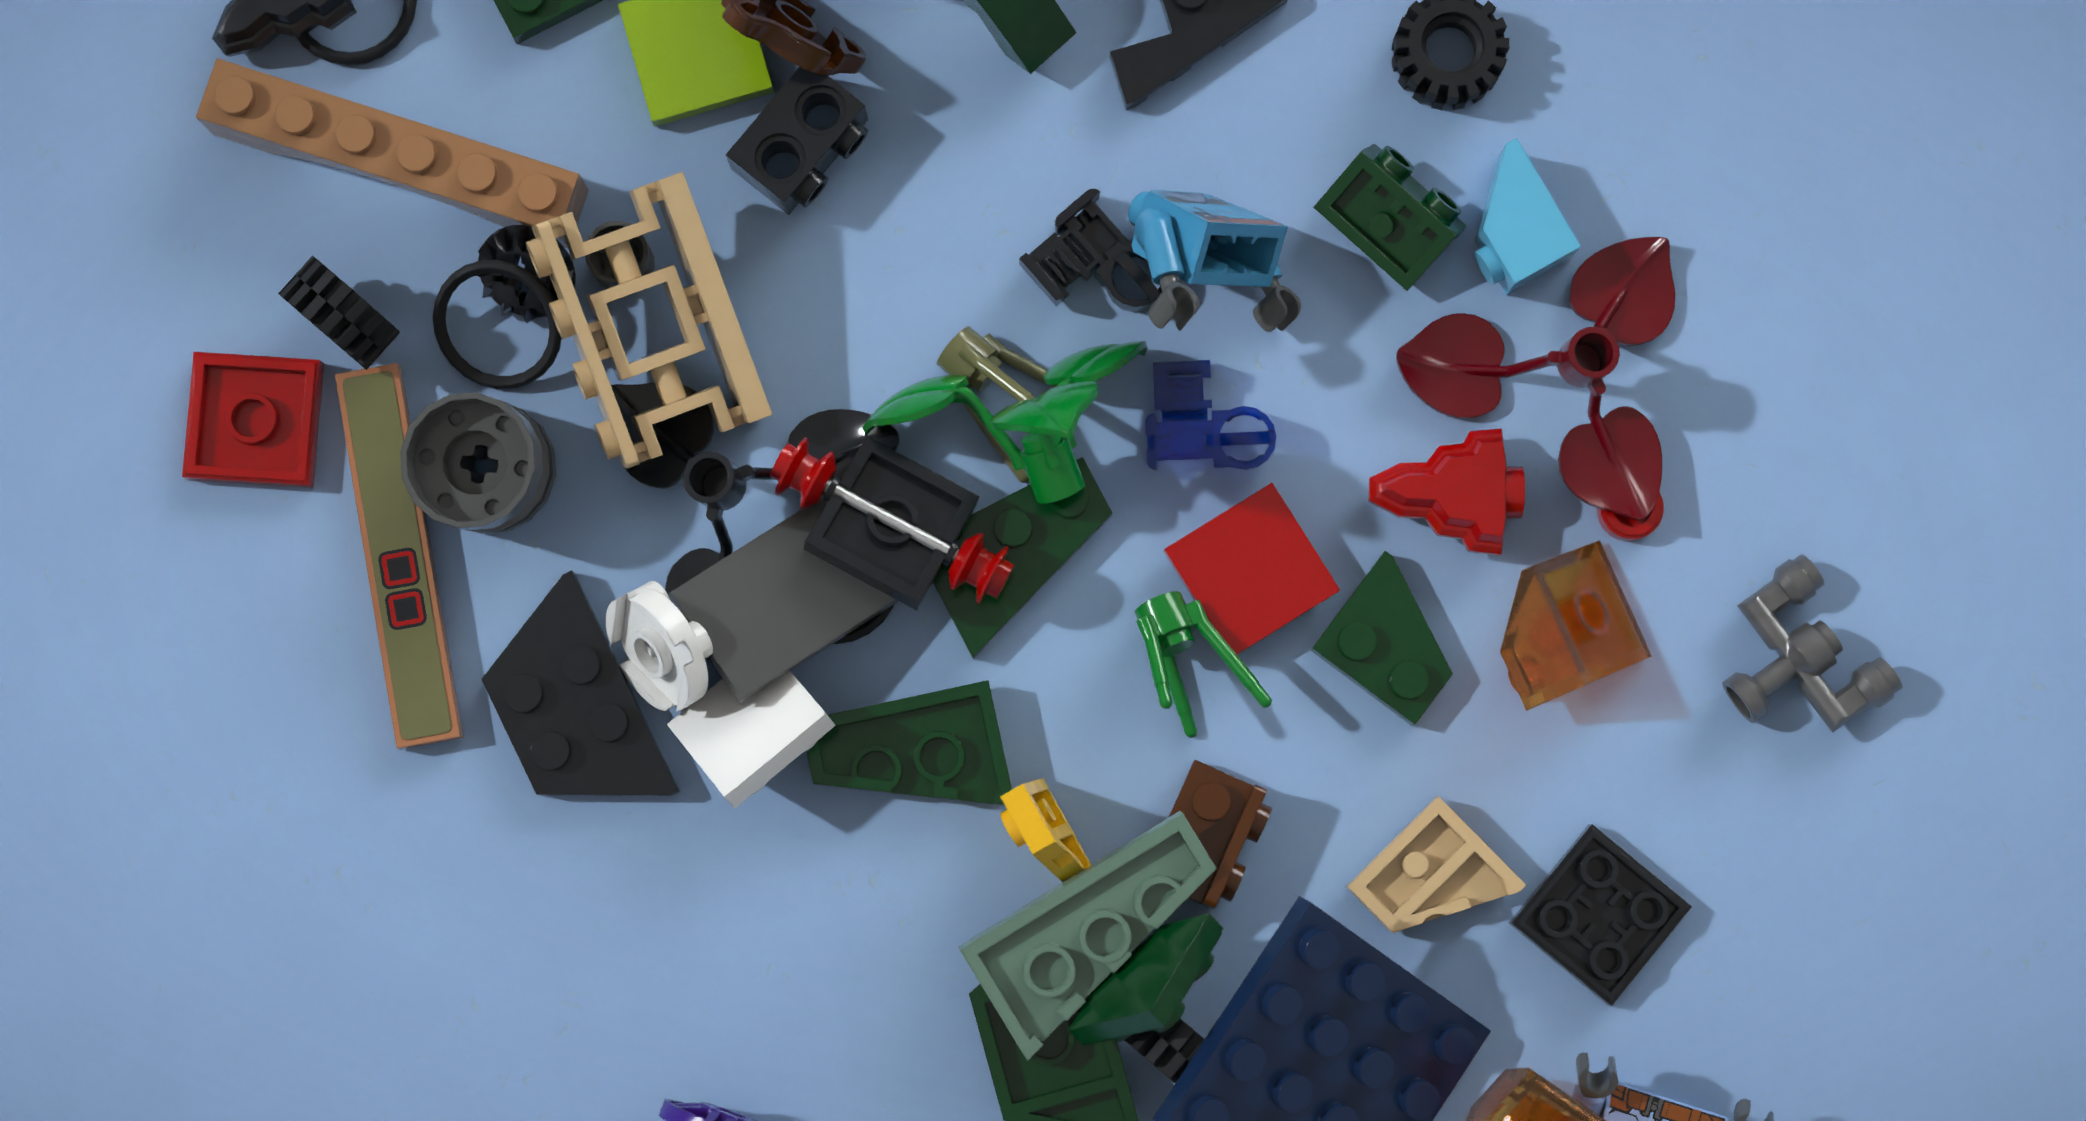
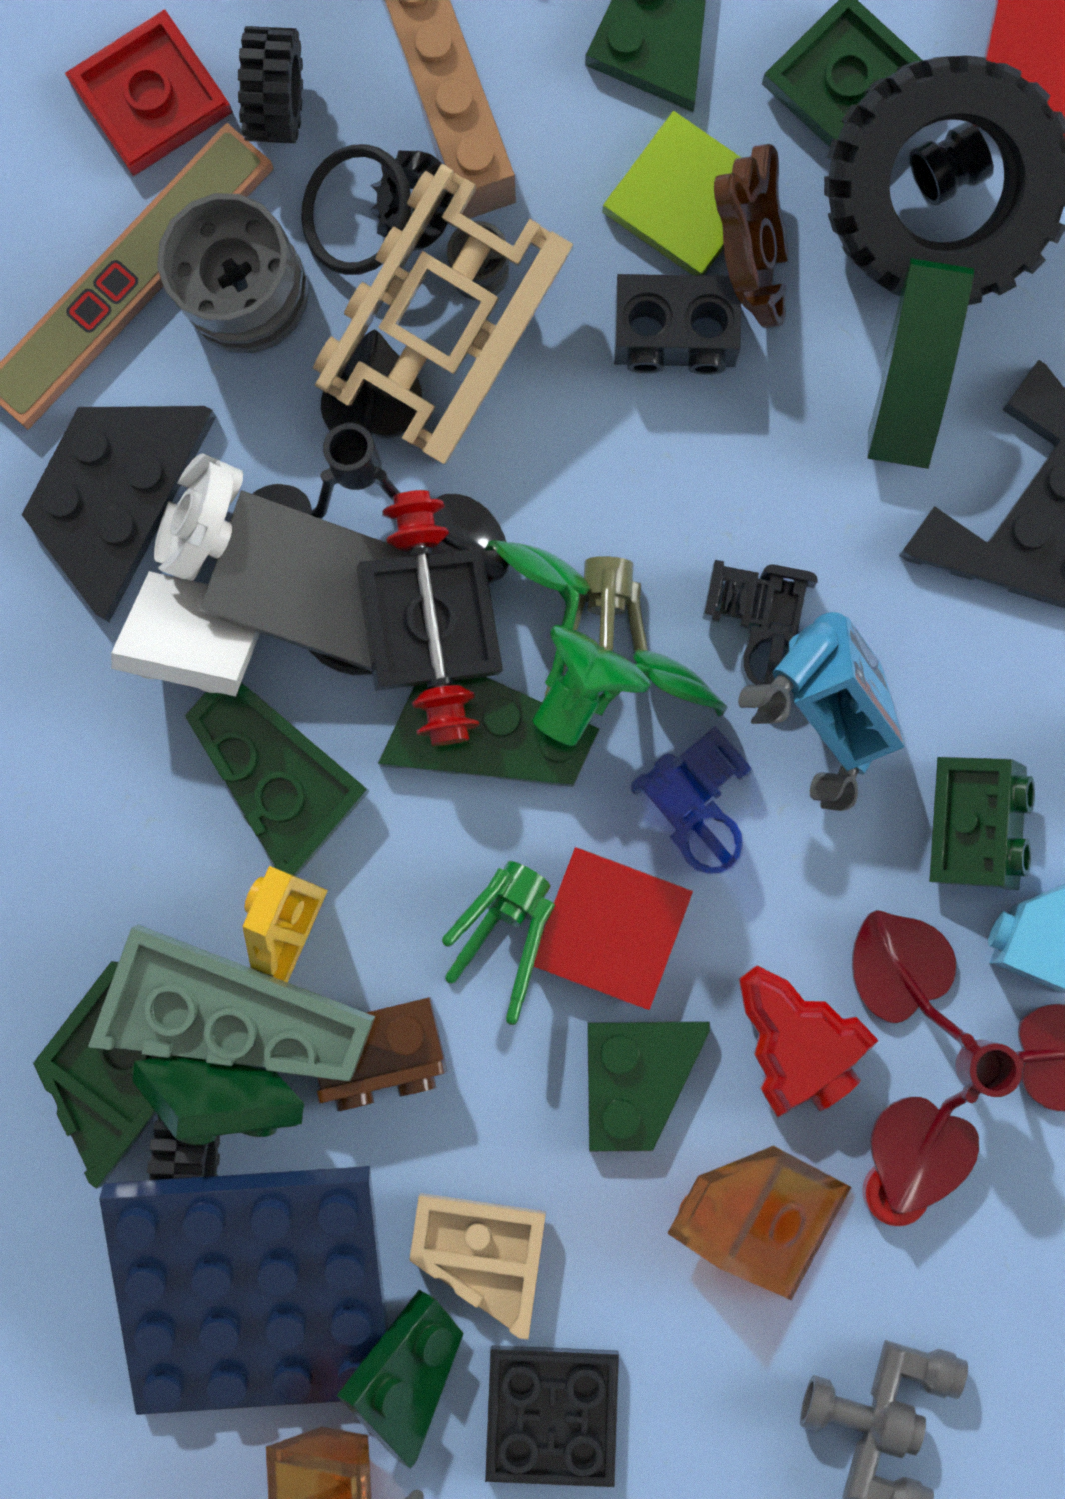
camera: 60 degrees right, 0 degrees up
none -> dark green wing [337,1290,464,1469]

